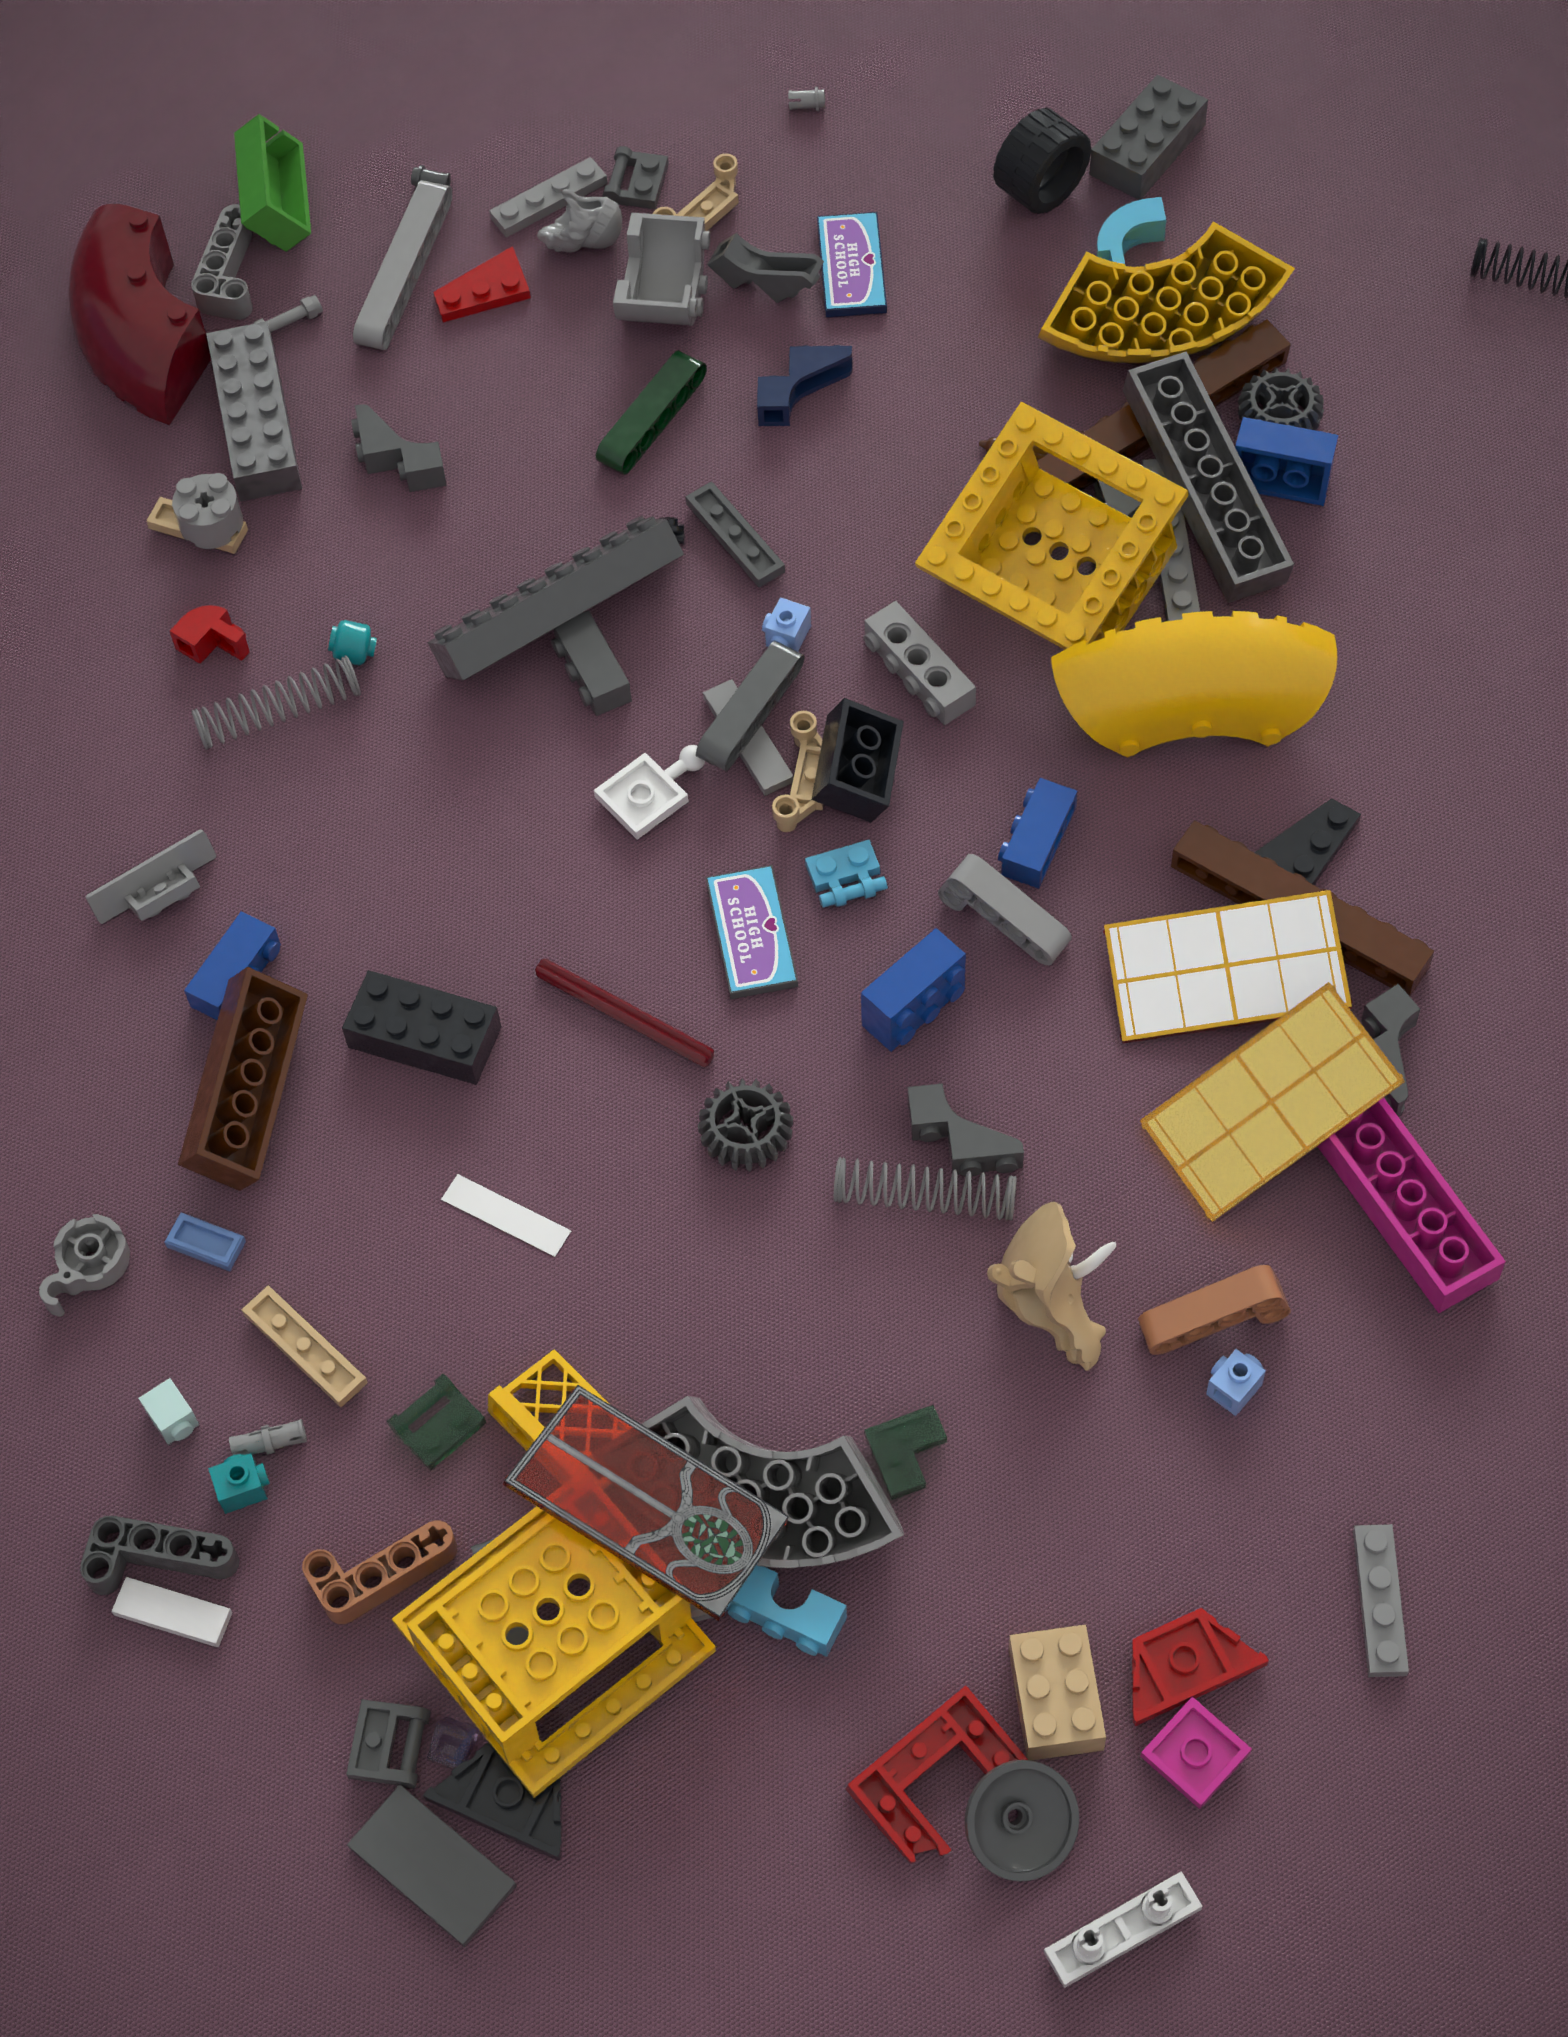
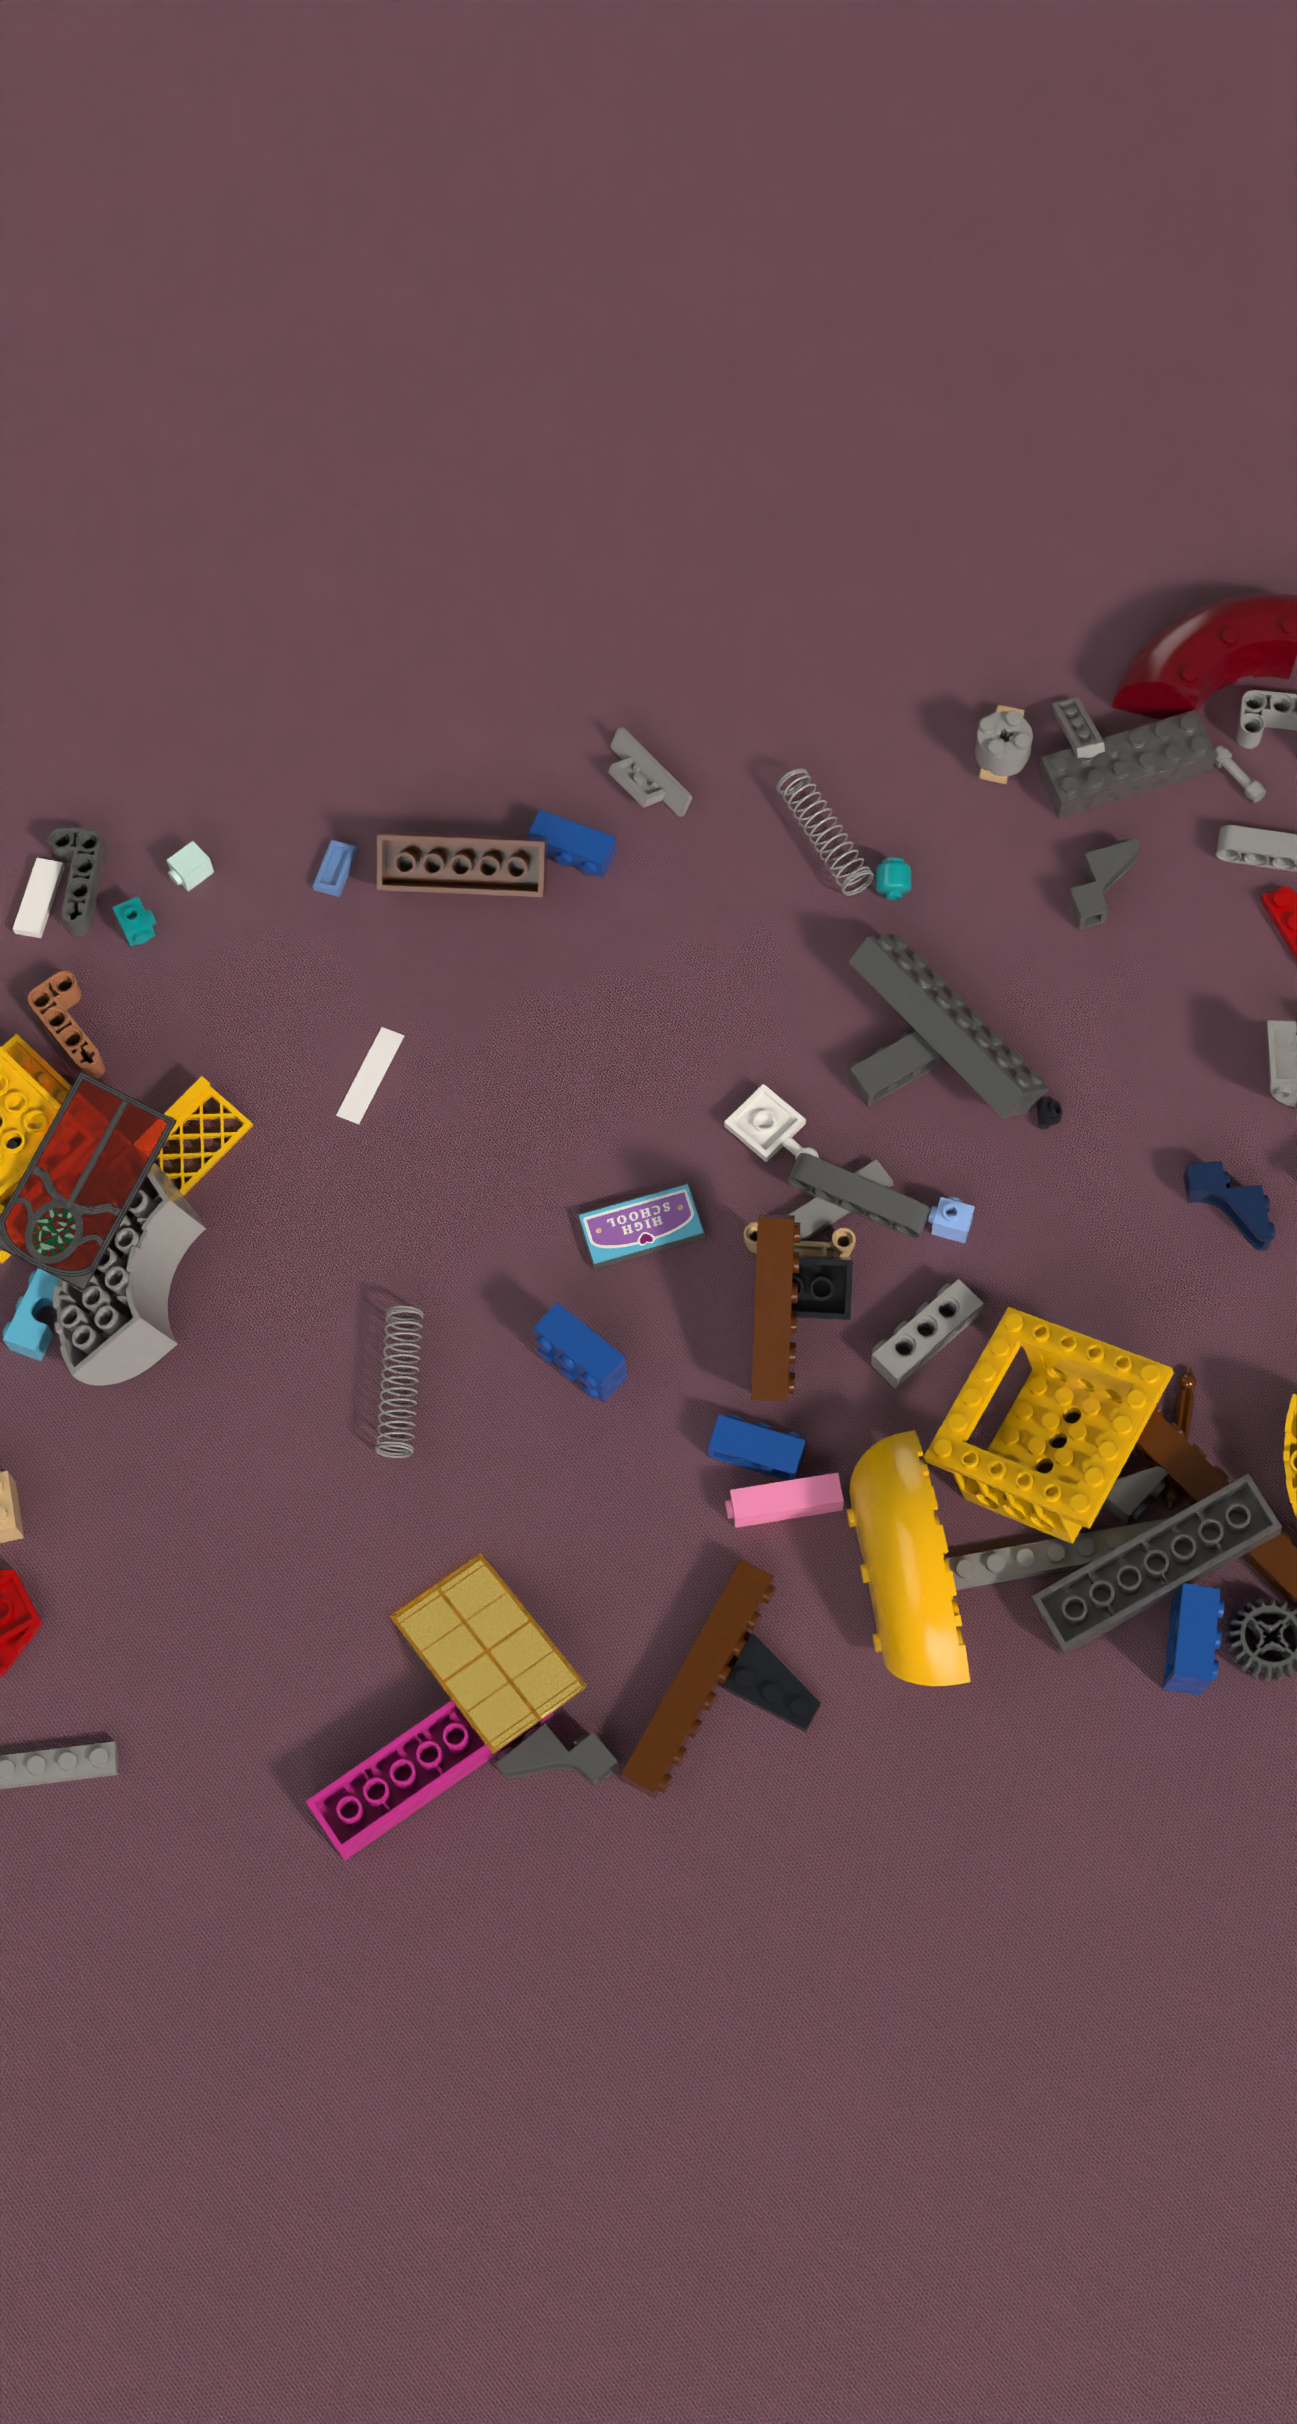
camera: 85 degrees right, 5 degrees up
light grey piece [39,1214,130,1317] -> none
red brick [170,605,250,664] -> none
light grey pin [229,1419,307,1455] -> none
tan plate [241,1285,368,1407] -> none
black brick [342,970,502,1085] -> none
clear green plate [386,1373,486,1471] -> none
dark red axle [535,959,714,1067] -> none
dark green beam [596,350,707,475] -> none
dark grey plate [685,481,785,588] -> none
dark grey gear [698,1078,794,1172] -> none
medium azure plate [805,840,888,908] -> none
clear green plate [864,1405,947,1501] -> none
dark grey arch [907,1083,1024,1177] -> none
light grey beam [938,854,1072,966] -> none
tan animal [987,1202,1116,1371] -> none
white piece [1103,890,1353,1044] -> none
nougat beam [1138,1265,1291,1355] -> none
light blue brick [1206,1349,1266,1416] -> none
none -> bright pink brick [725,1472,844,1528]
none -> reddish brown brick [751,1214,801,1402]
none -> light grey plate [1052,697,1105,758]

